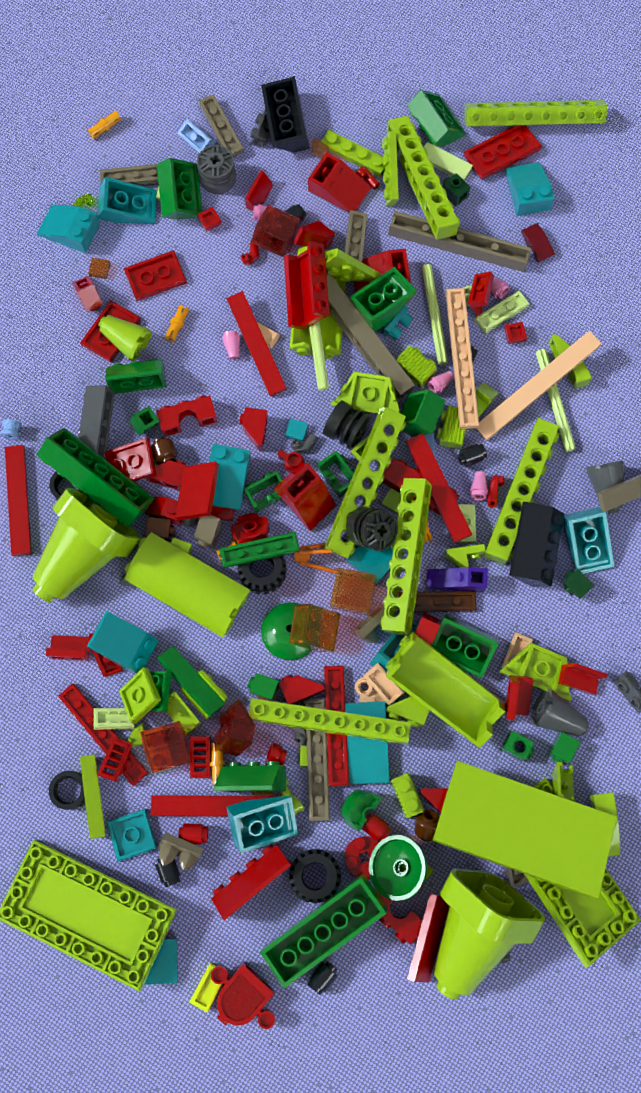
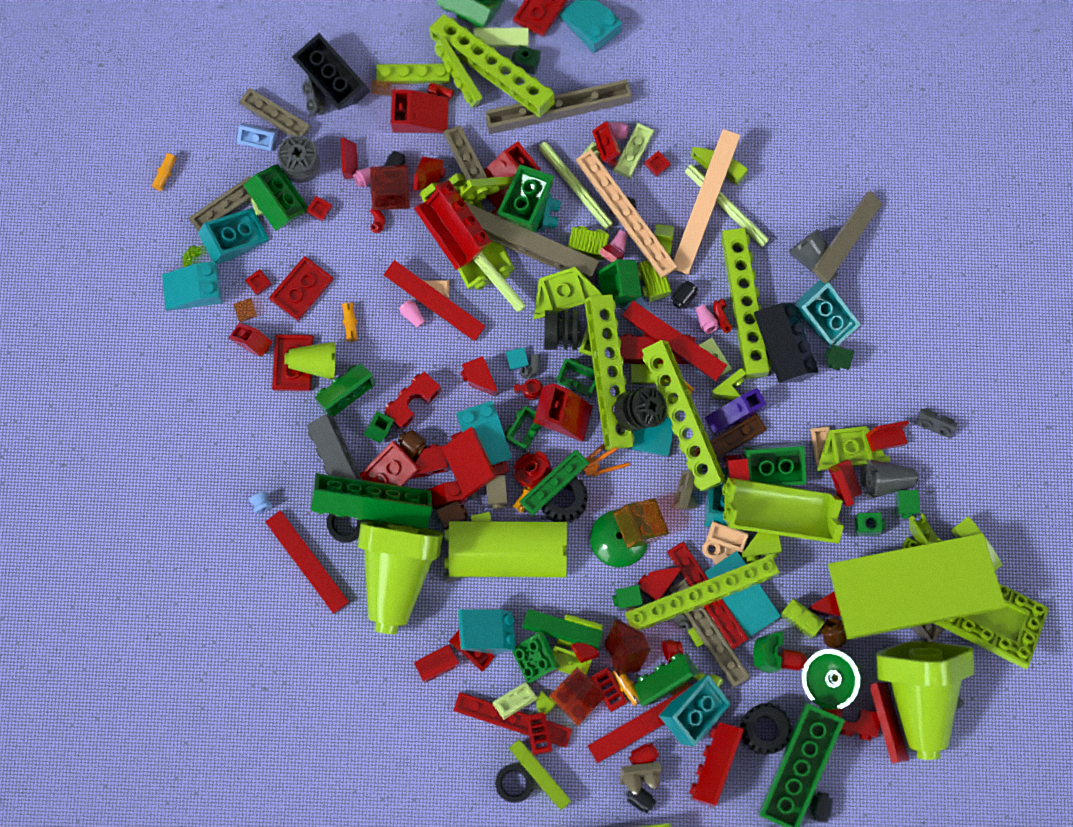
camera: 30 degrees left, 0 degrees up
teal tile [107,809,157,862] -> none
lime tile [119,667,161,724] -> none
clear orange piece [330,568,377,616] -> none
red plate [344,836,379,878] -> none
dark red slope [521,223,555,262] -> none
none -> red tile [245,269,272,296]
none -> red tile [571,643,599,663]
none -> red tile [599,244,624,263]

